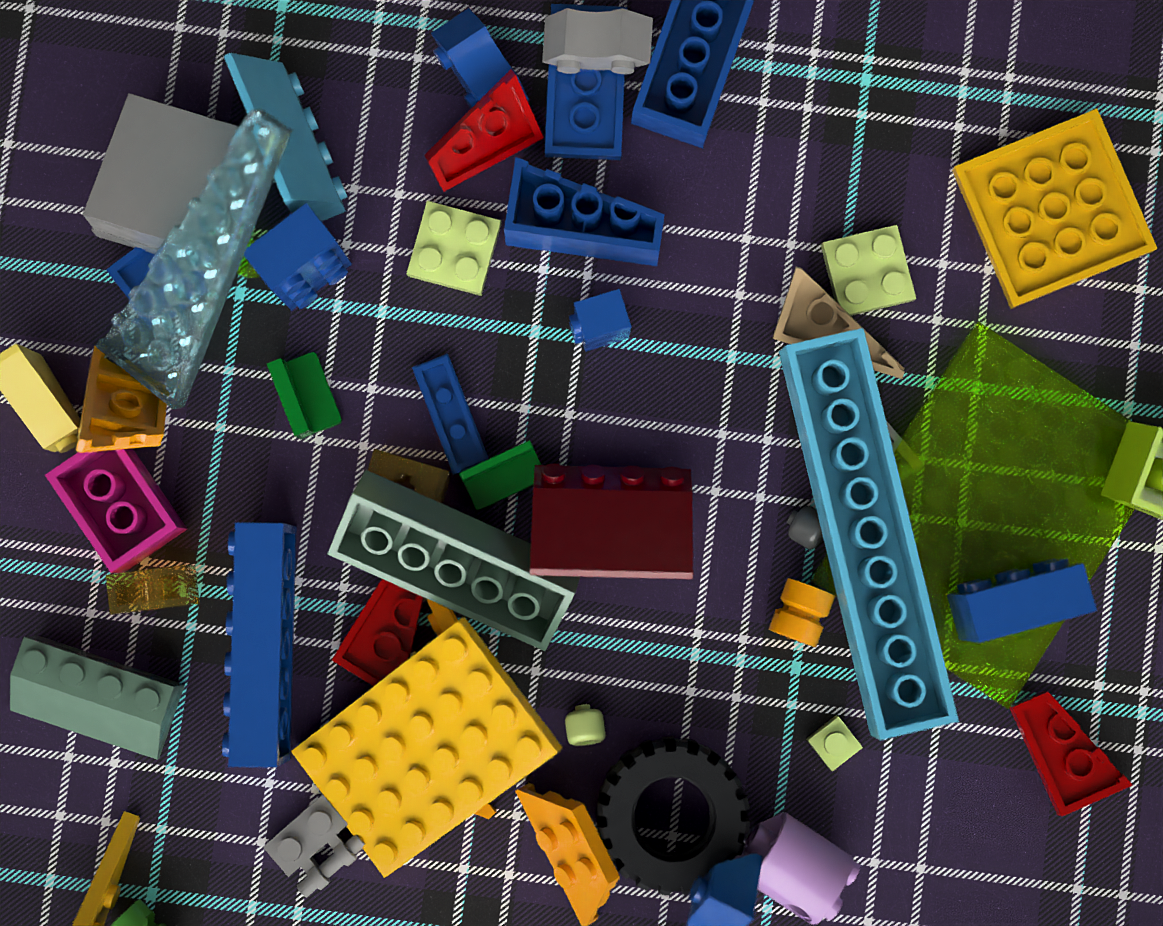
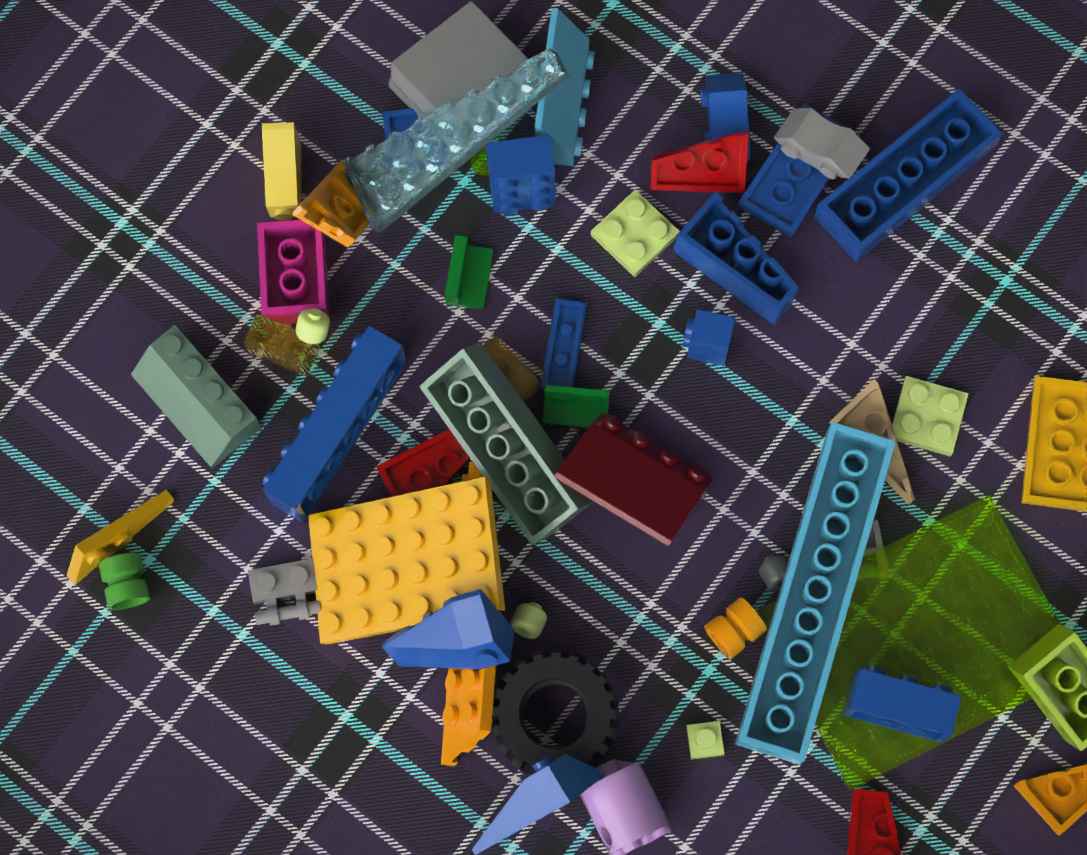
camera: 35 degrees right, 10 degrees down
none -> yellowish green piece [296,308,330,344]
none -> blue wedge [382,589,514,669]

